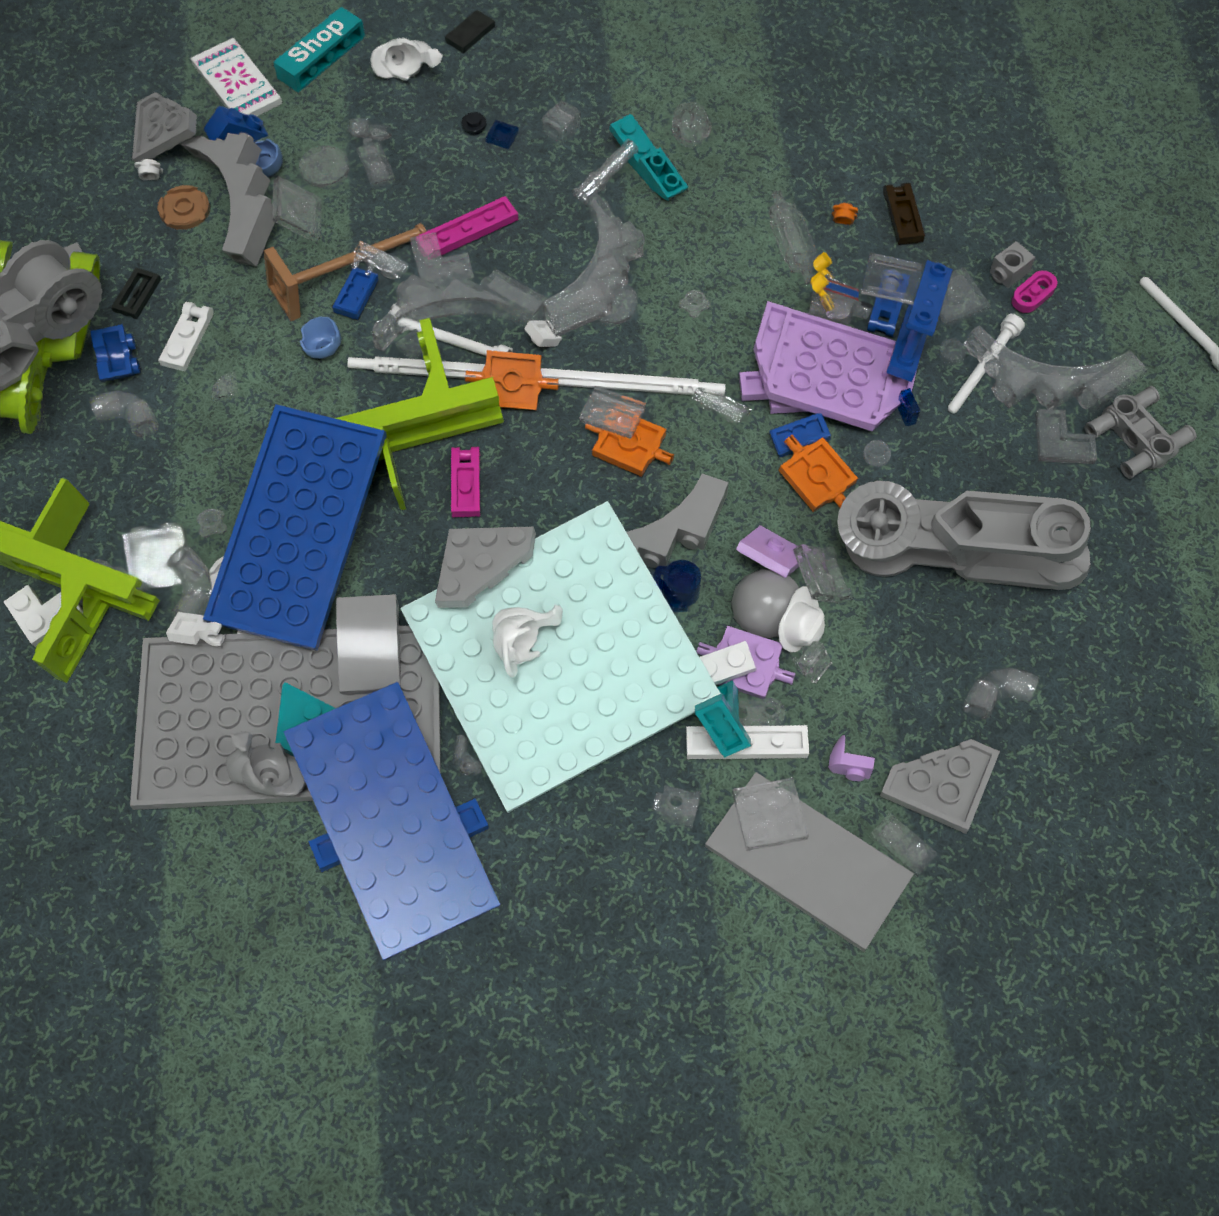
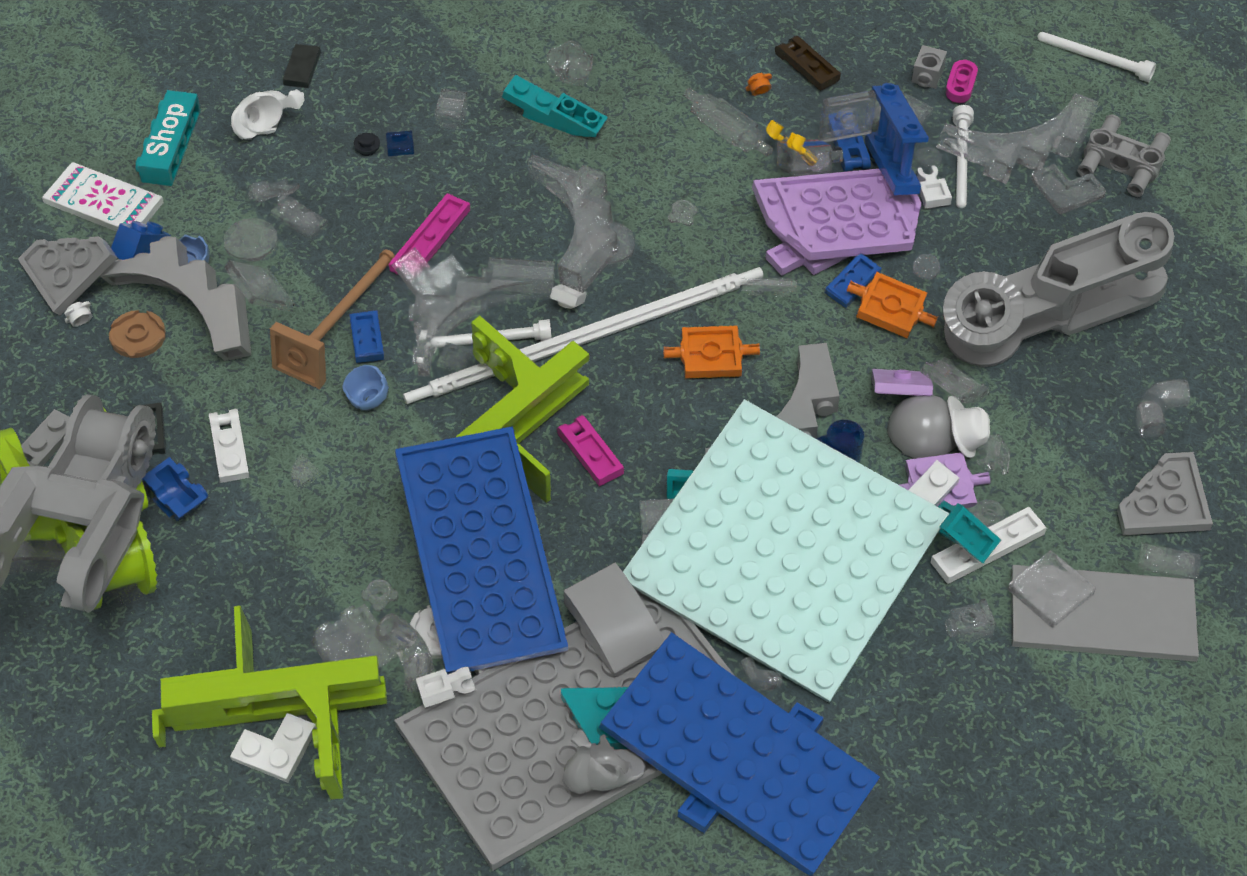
camera: 30 degrees left, 10 degrees down
clear cylinder [89,391,159,437] -> none
clear plate [351,240,408,279] -> none
light grey plate [435,527,536,608] -> none
orange plate [465,350,559,410] -> none
white piece [492,604,563,678] -> none
clear pin [572,138,639,207] -> none
clear plate [580,386,646,439] -> none
lavender plate [829,735,875,781] -> none
clear blue tile [897,388,920,426] -> none
none -> white plate [917,165,952,209]

